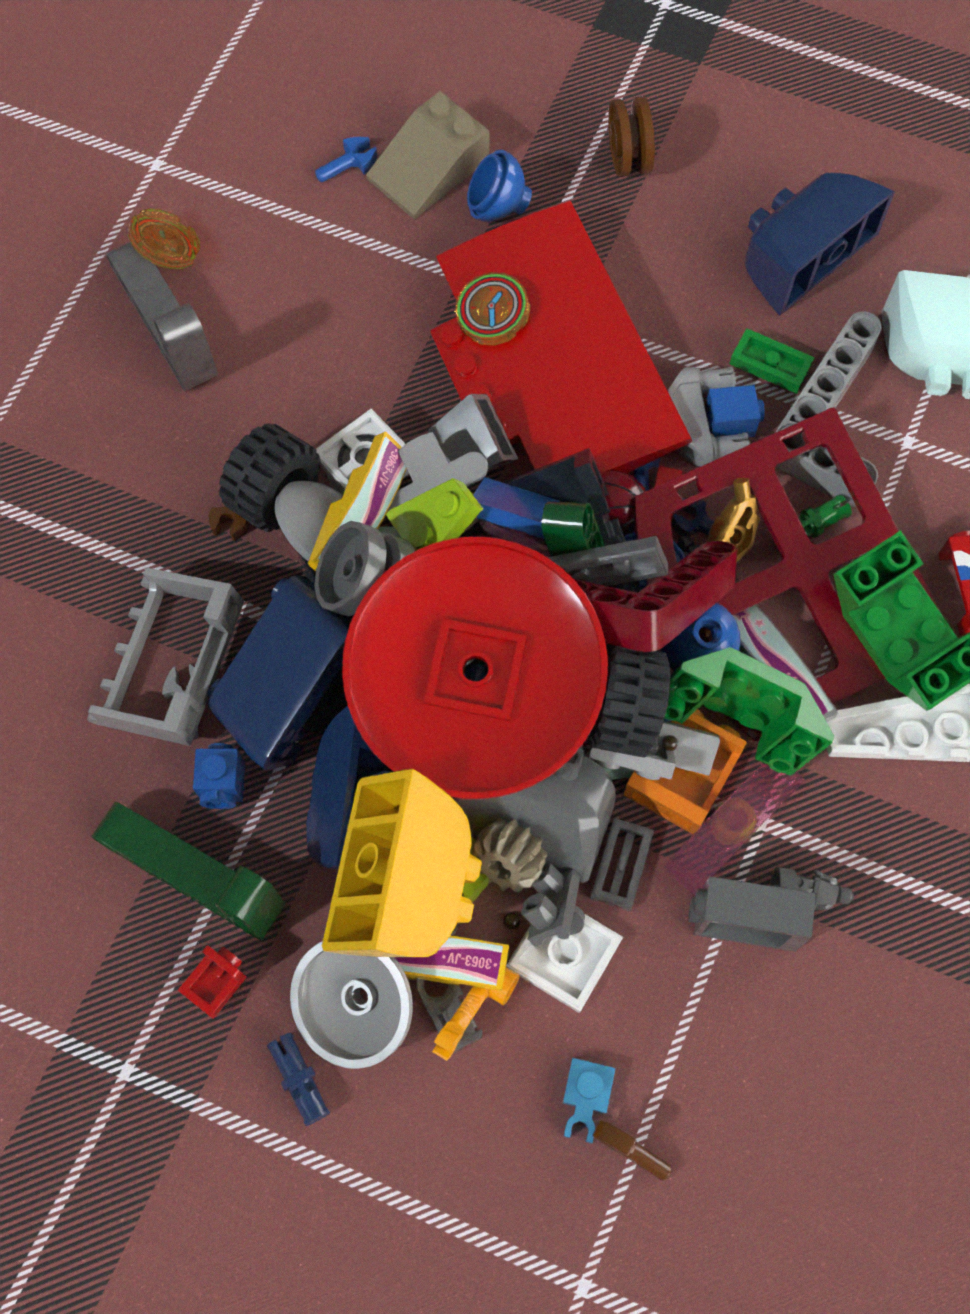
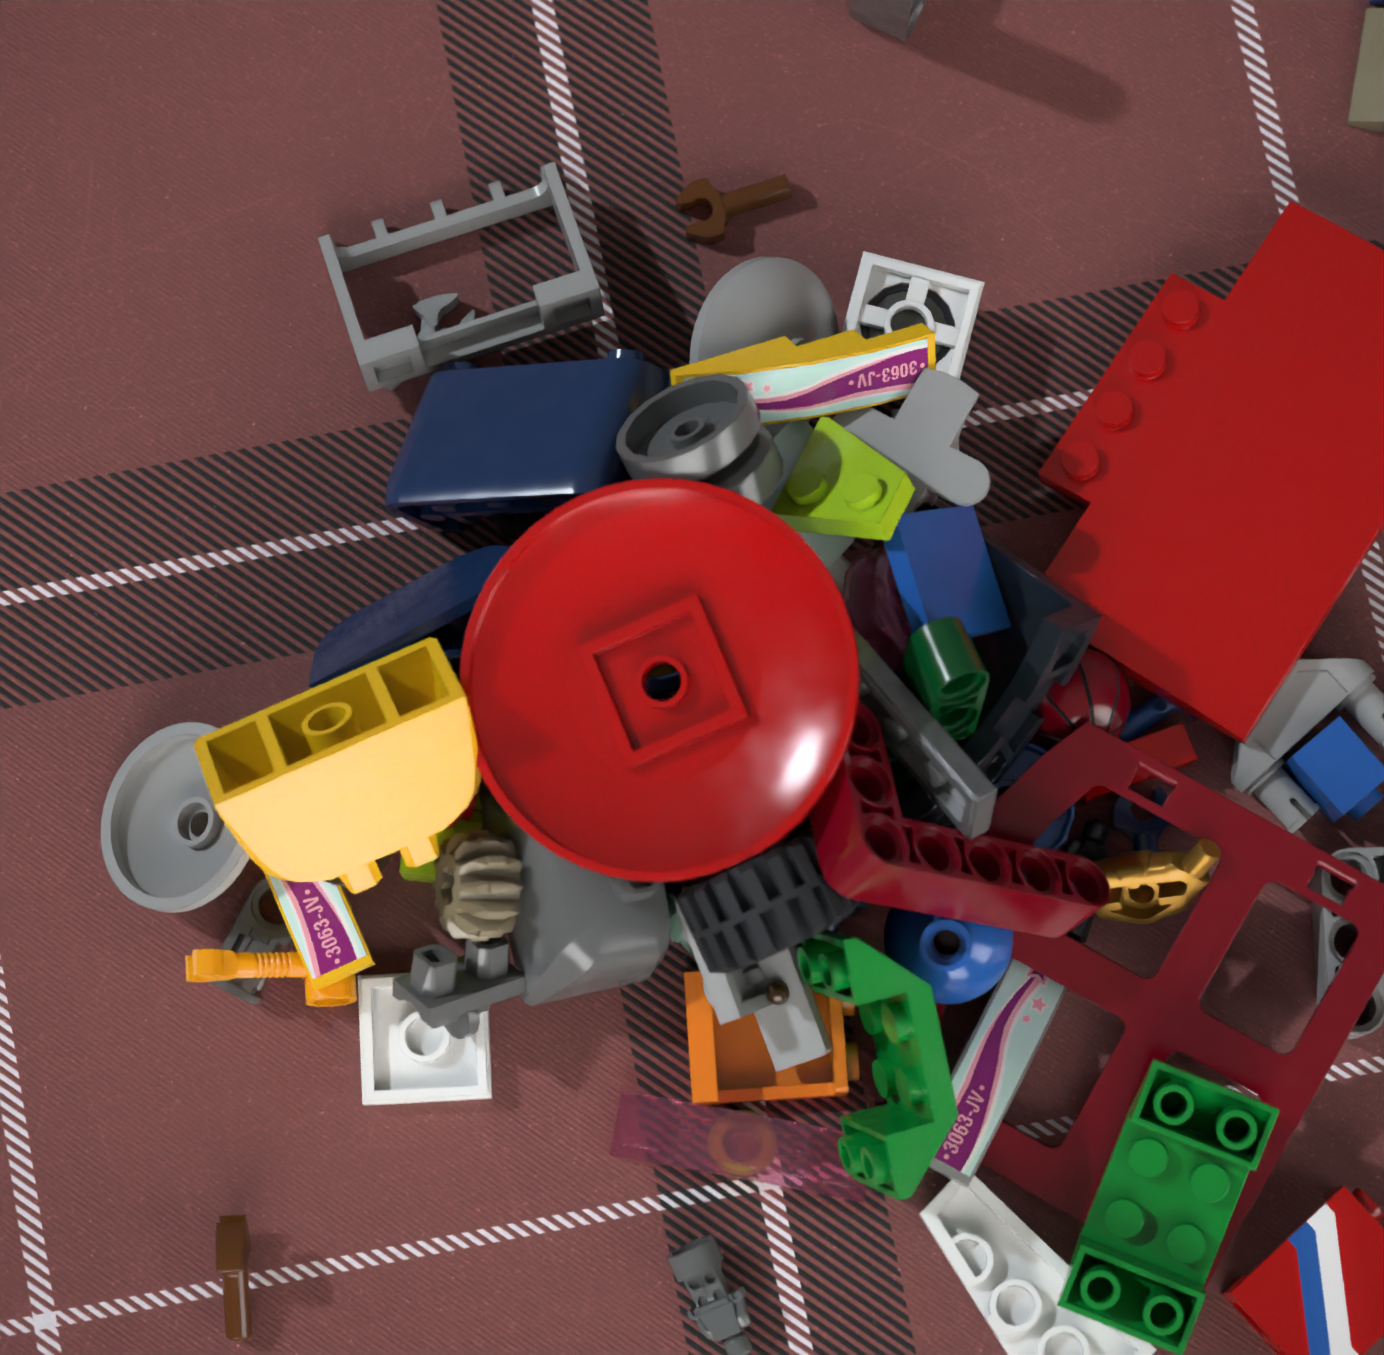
camera: 55 degrees right, 10 degrees up
dark green beam [91,801,285,941] -> none
red bracket [177,945,247,1019] -> none
blue brick [193,743,245,809] -> none
black tyre [219,423,321,532] -> none
dark blue pin [266,1033,330,1126] -> none
dark grey torso [428,394,518,471] -> none
tile [455,272,530,345] -> none
dark brown piece [504,912,520,929] -> none
dark azure plate [563,1058,616,1144] -> none
flat silver tile [590,818,654,912] -> none
dark grey window [688,876,816,952] -> none
green pin [798,494,852,538] -> none

